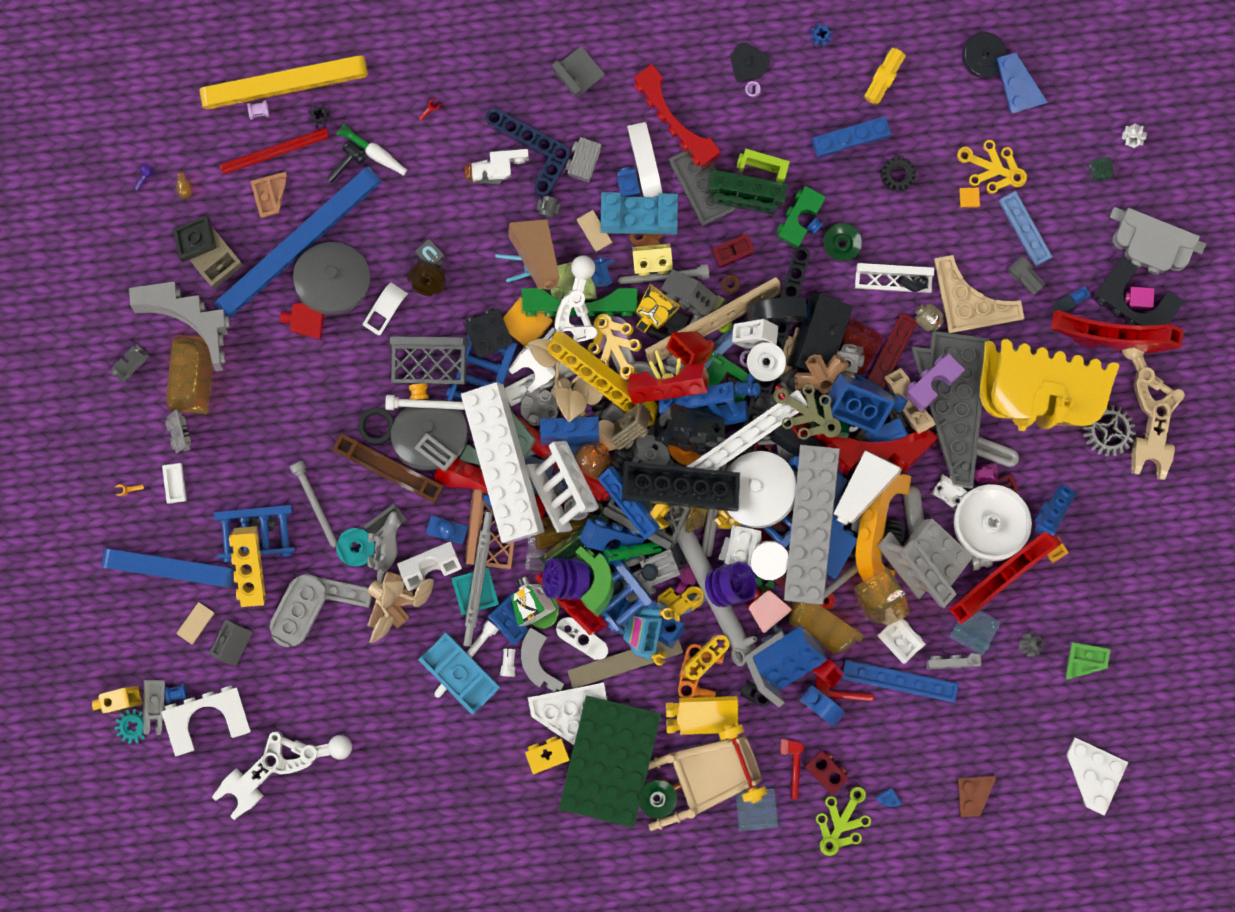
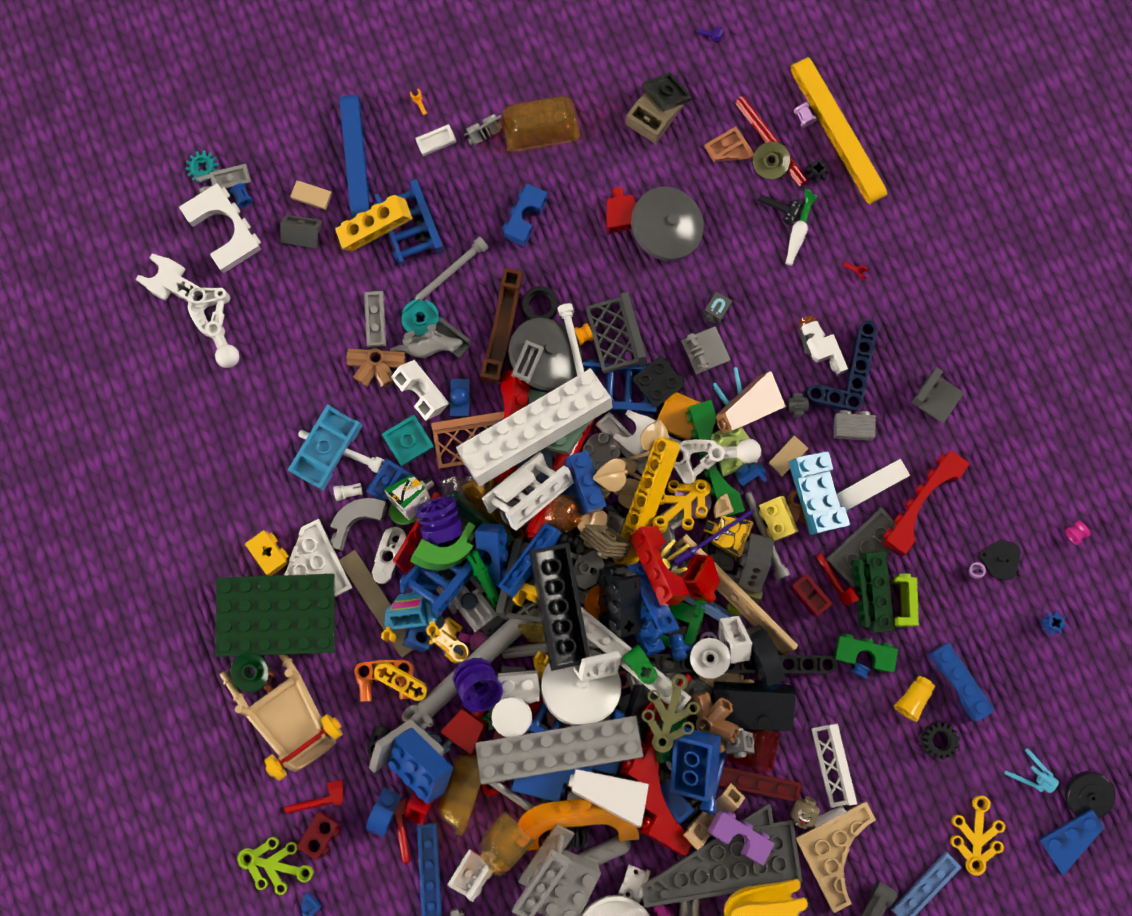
camera: 75 degrees right, 5 degrees down
yellow torso [92,686,143,713] -> none
dark grey hinge [110,344,149,383] -> none
light grey arch [129,282,231,371] -> none
clear yellow cylinder [176,172,192,199] -> none
blue beam [215,166,382,318] -> none
light grey tile [270,574,327,647] -> none
white piece [363,282,408,335] -> none
tan plant [368,578,434,643] -> none
dark brown plate [407,260,446,296] -> none
light grey axle [463,512,493,647] -> none
blue bracket [617,167,640,197] -> none
yellow tile [666,696,738,735] -> none
reddish brown plate [721,275,740,294] -> none
clear light blue tile [736,788,778,831] -> none
dark green dish [824,224,862,262] -> none
yellow piece [864,48,906,105] -> none
black arm [899,276,929,292] -> none
light orange tile [959,187,980,208] -> none
none -> white tile [493,467,536,503]
none -> blue arch [502,184,548,247]
none -> white bracket [574,651,621,682]
none -> green piece [622,644,658,685]
none -> dark purple piece [672,509,755,566]
none -> light grey hinge [681,326,730,374]
none -> tan tile [713,494,734,518]
none -> olive dish [753,141,790,179]
none -> white sticker [814,806,847,827]
none -> red piece [815,553,860,606]
none -> yellow plant [894,676,935,722]
none -> medium azure plant [1004,749,1059,793]

